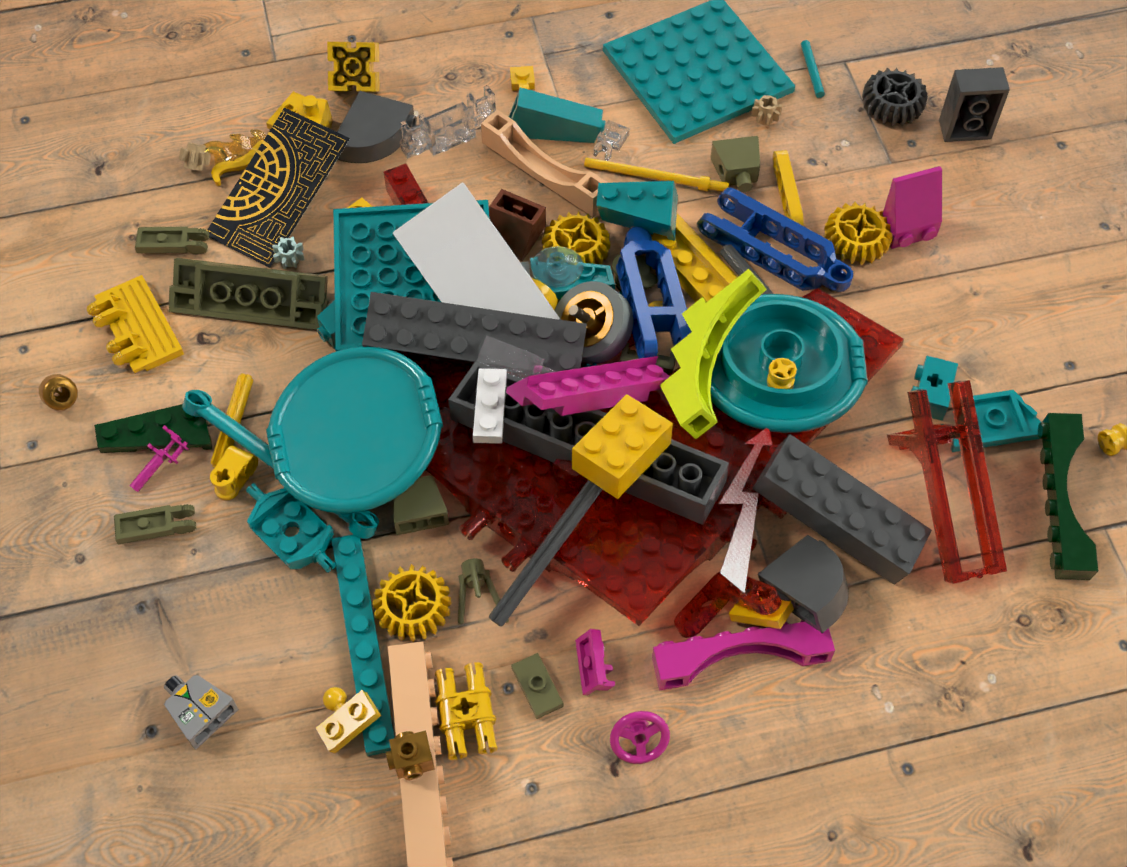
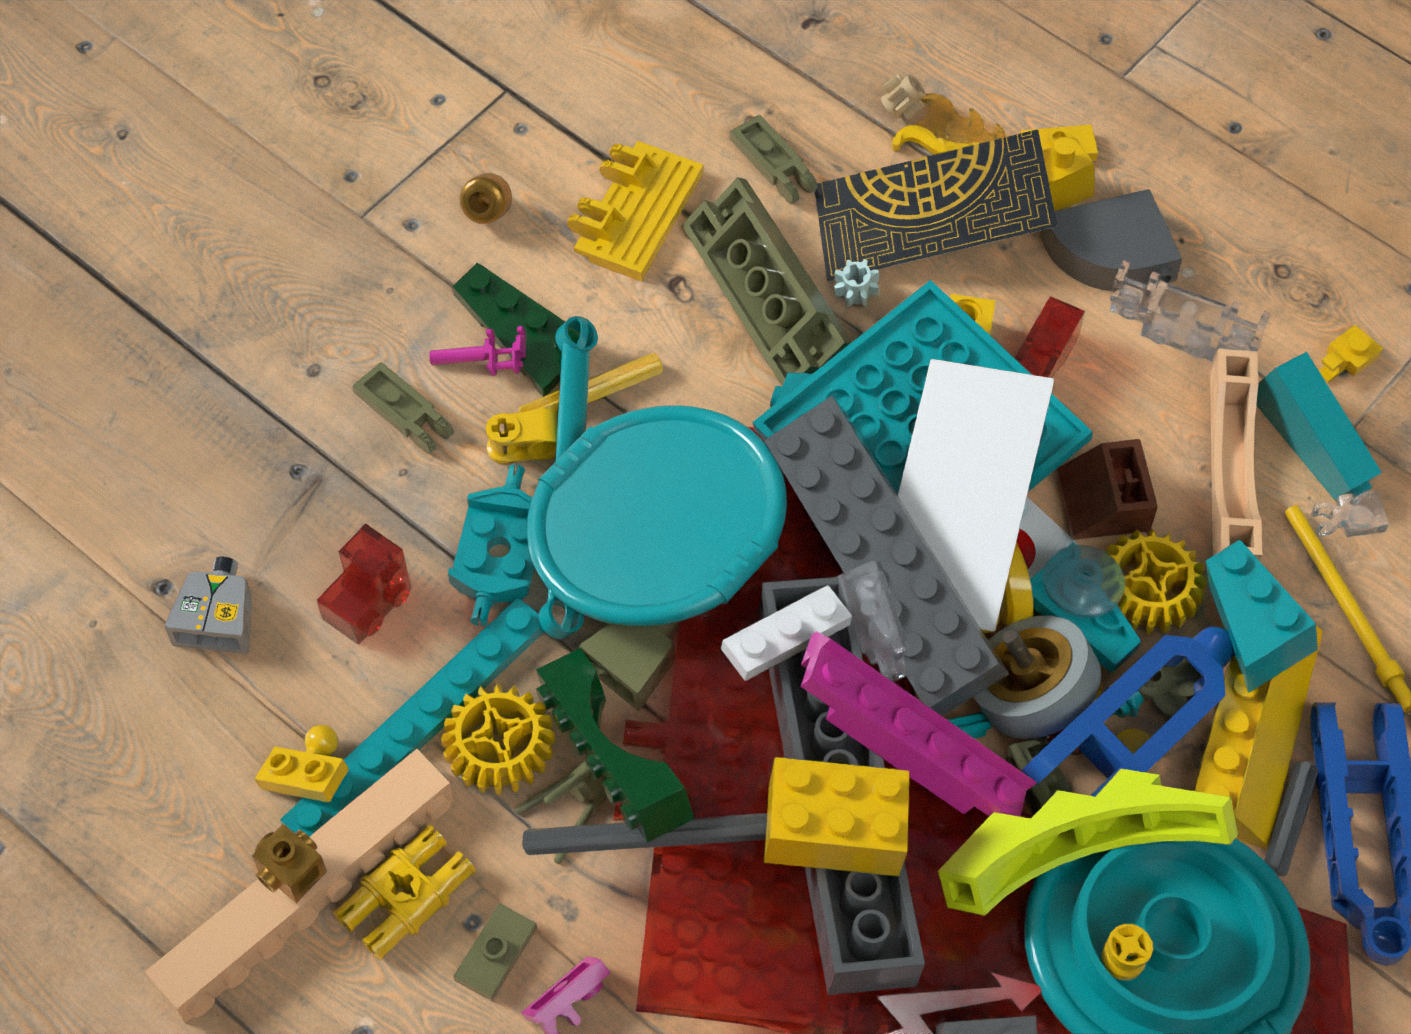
camera: 55 degrees right, 0 degrees up
yellow brick [327,41,380,92] -> none
none -> clear red brick [317,523,411,645]
none -> dark green arch [536,648,695,843]

